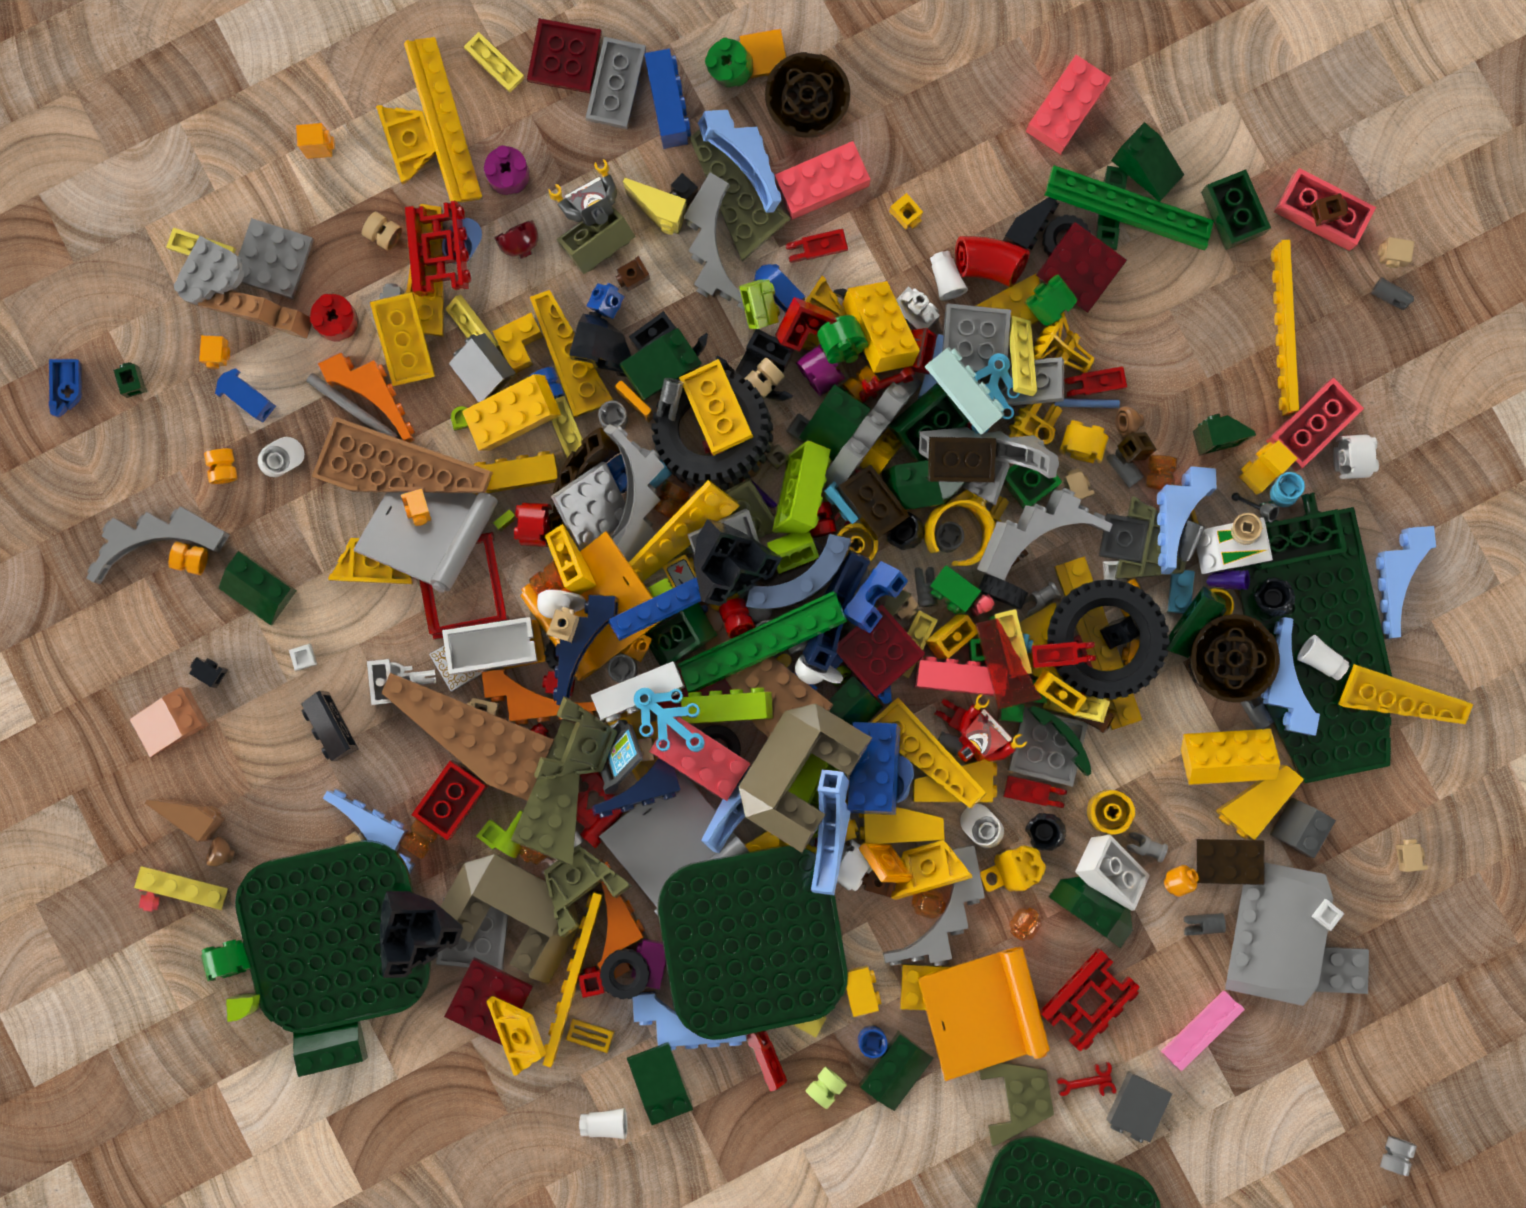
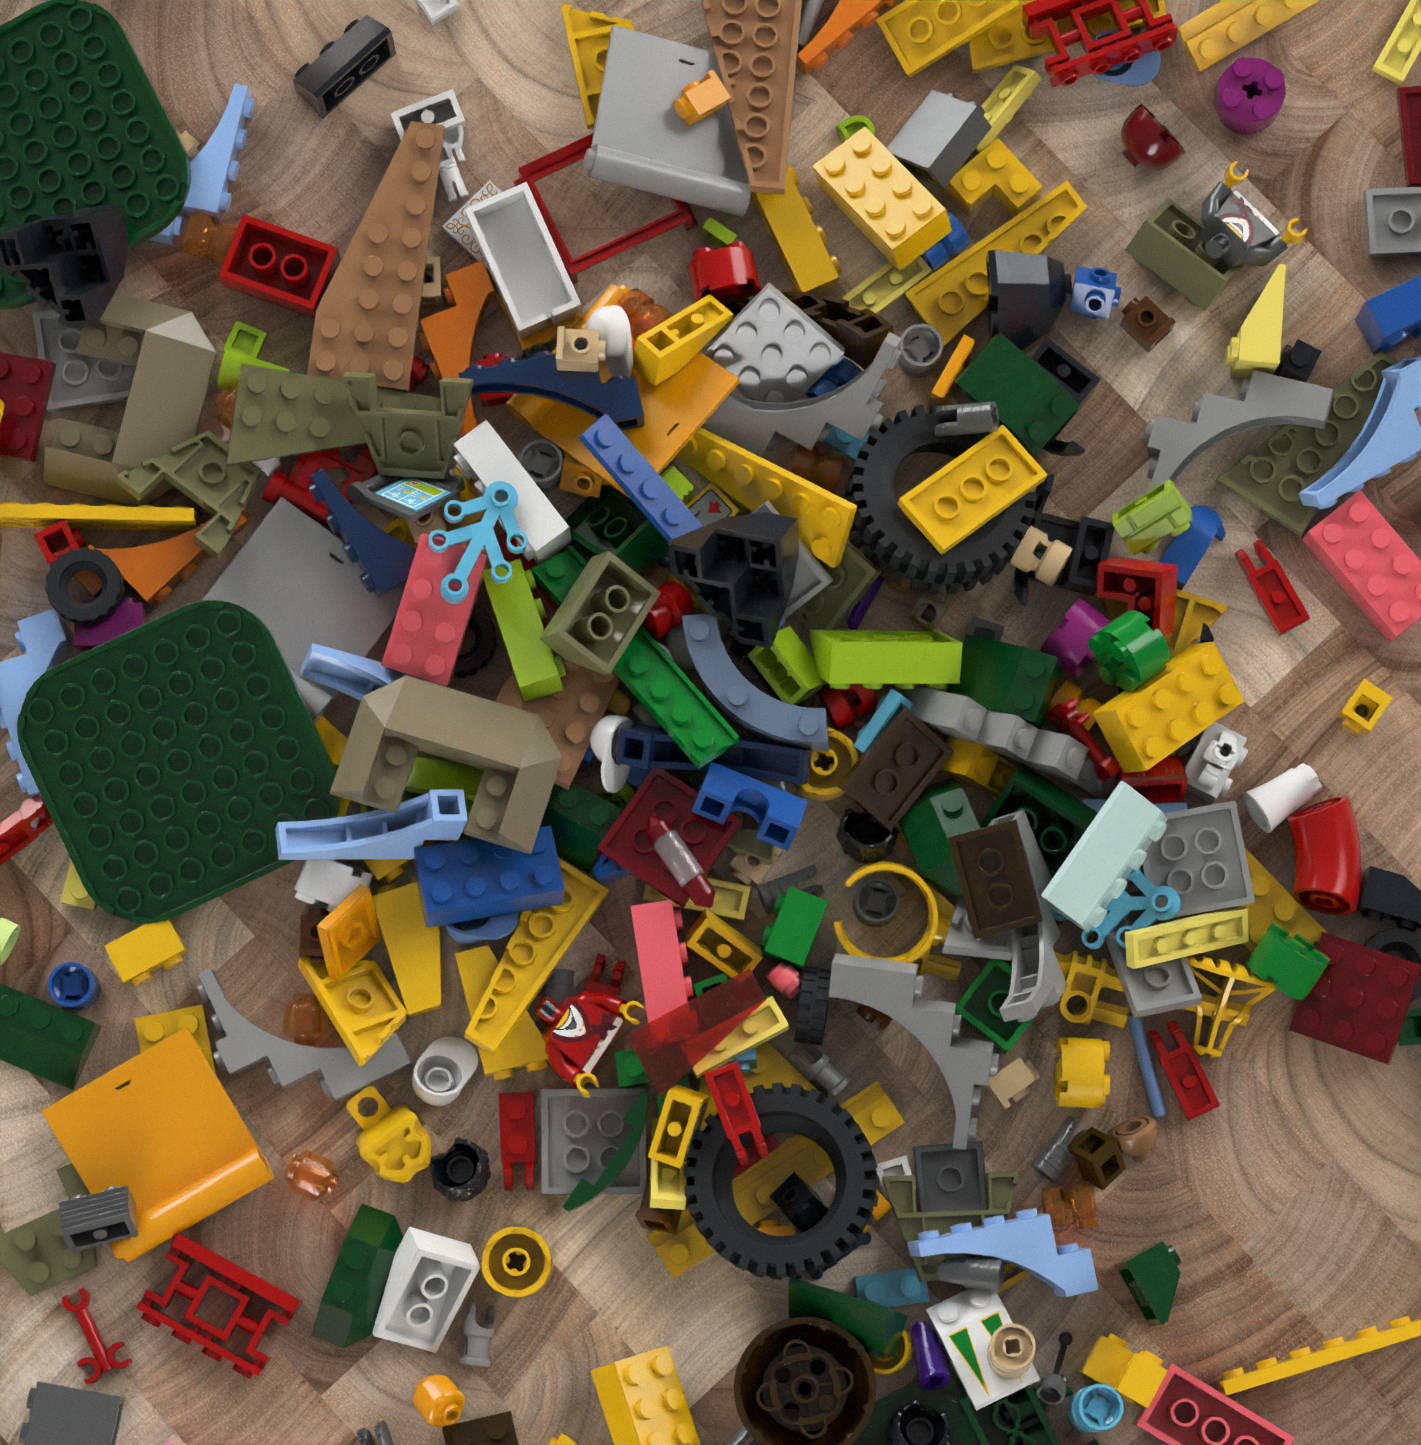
camera: 75 degrees right, 5 degrees down
none -> dark grey brick [59,1185,138,1253]
none -> olive slope [539,551,661,676]
none -> piece [647,815,716,908]

